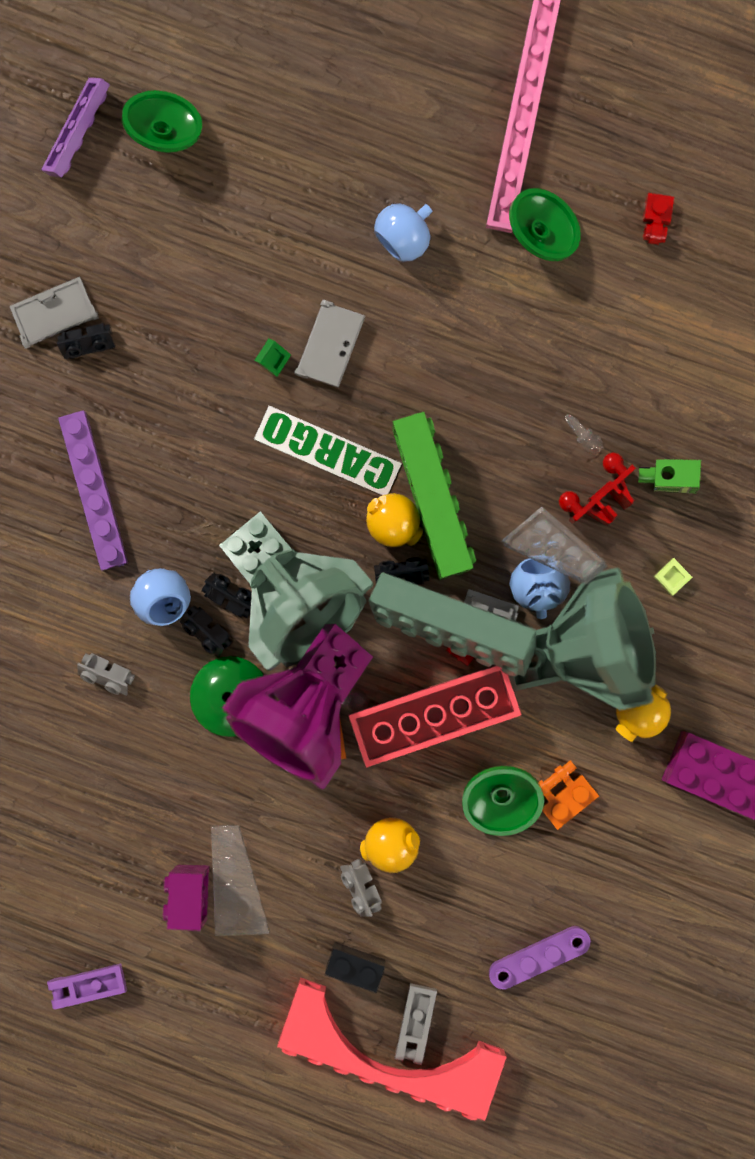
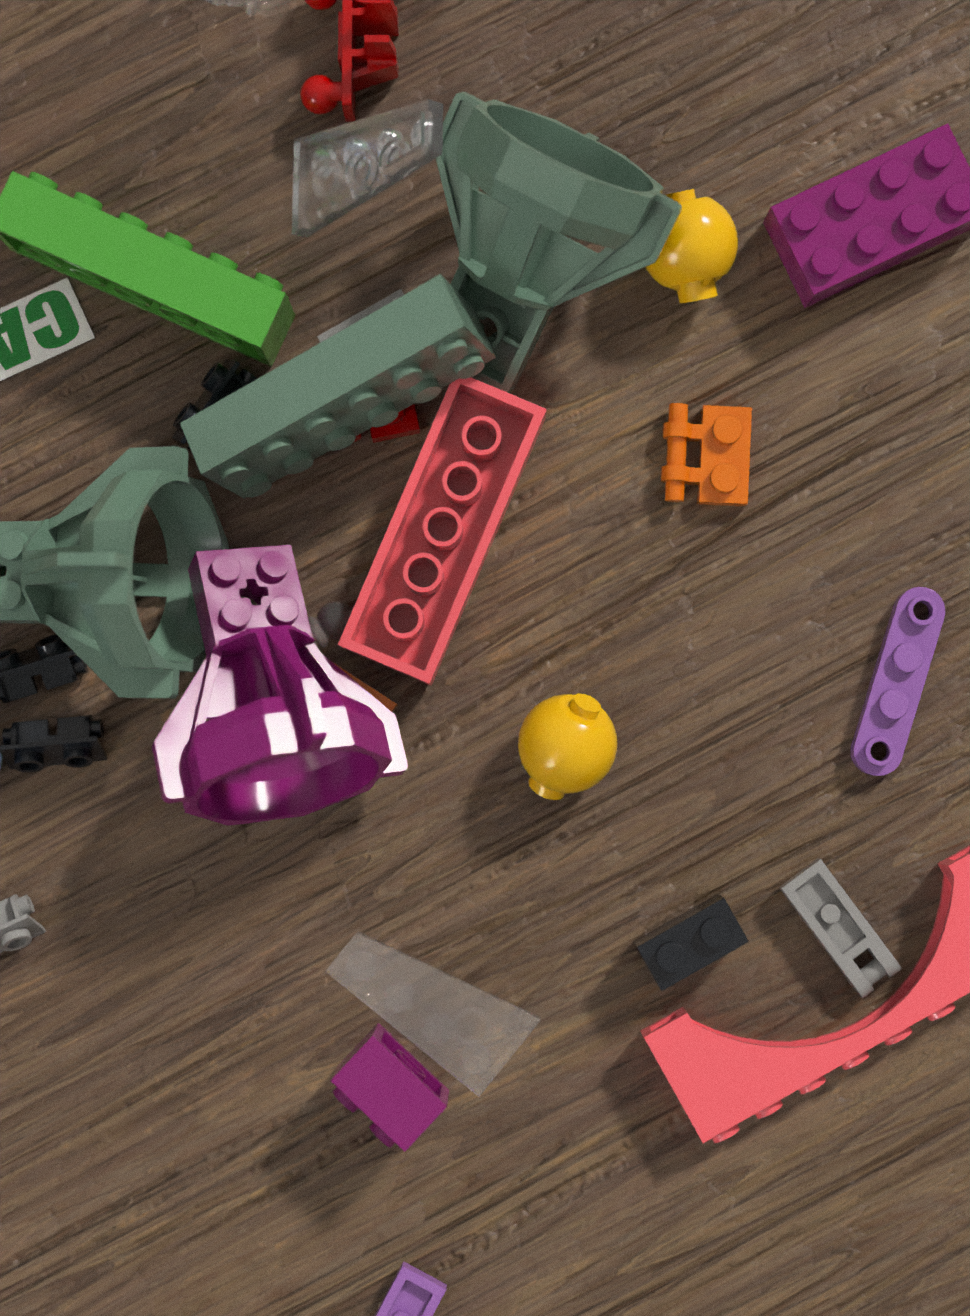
camera: 45 degrees left, 0 degrees up
green dish [190,656,270,737] -> none
light grey hinge [340,858,382,917] -> none
yellow brick [366,493,423,547] -> none
green dish [462,766,544,836] -> none
light blue piece [510,557,570,619] -> none
yellowish green tile [653,558,693,596] -> none

